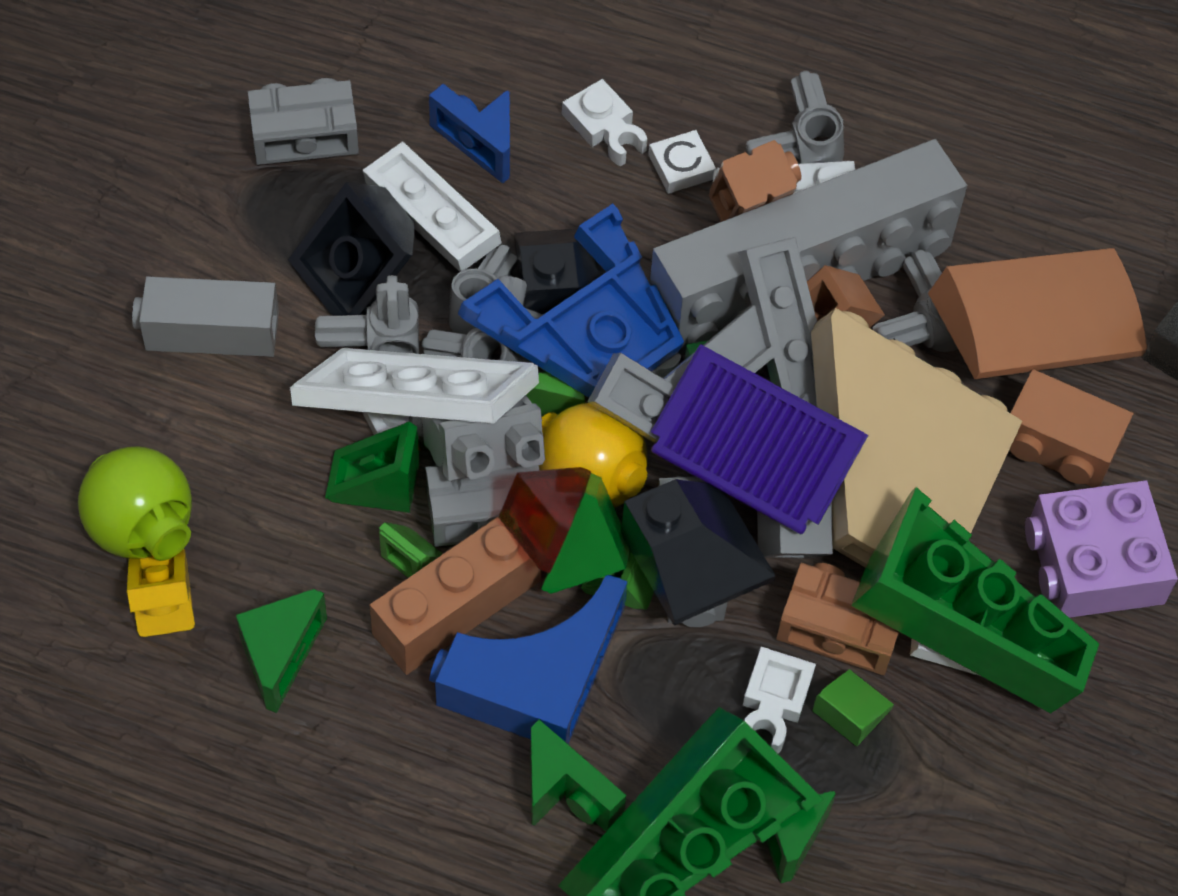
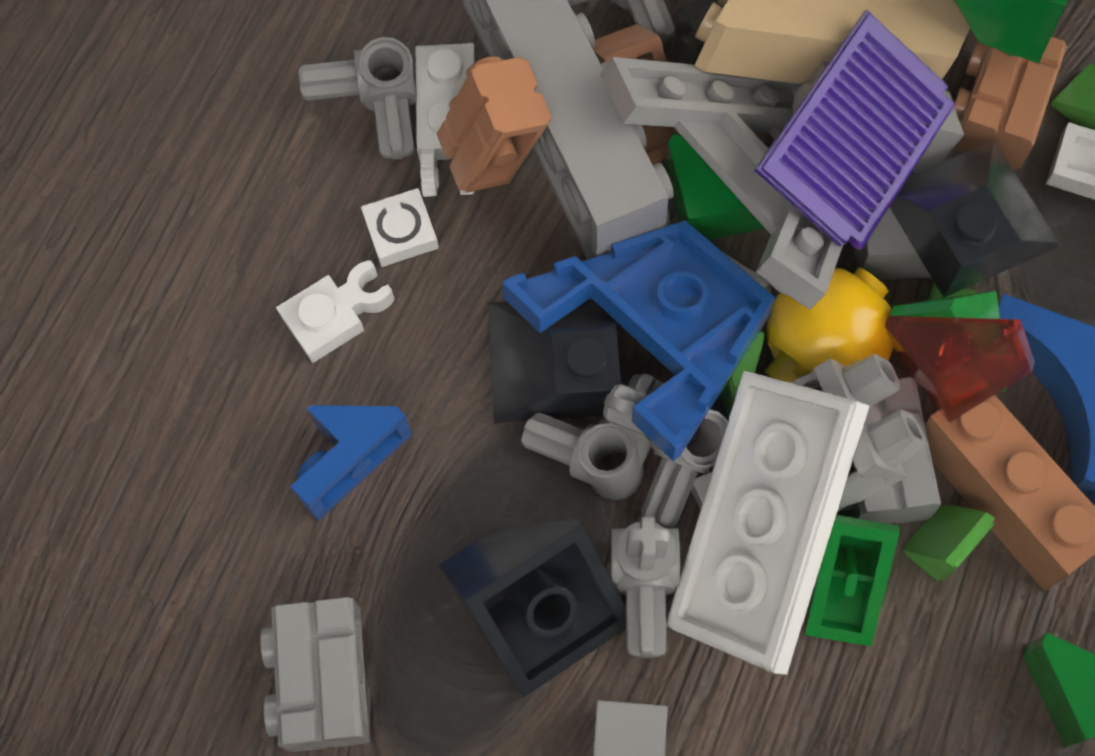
camera: 80 degrees left, 10 degrees up
white plate [362,142,502,272] -> none

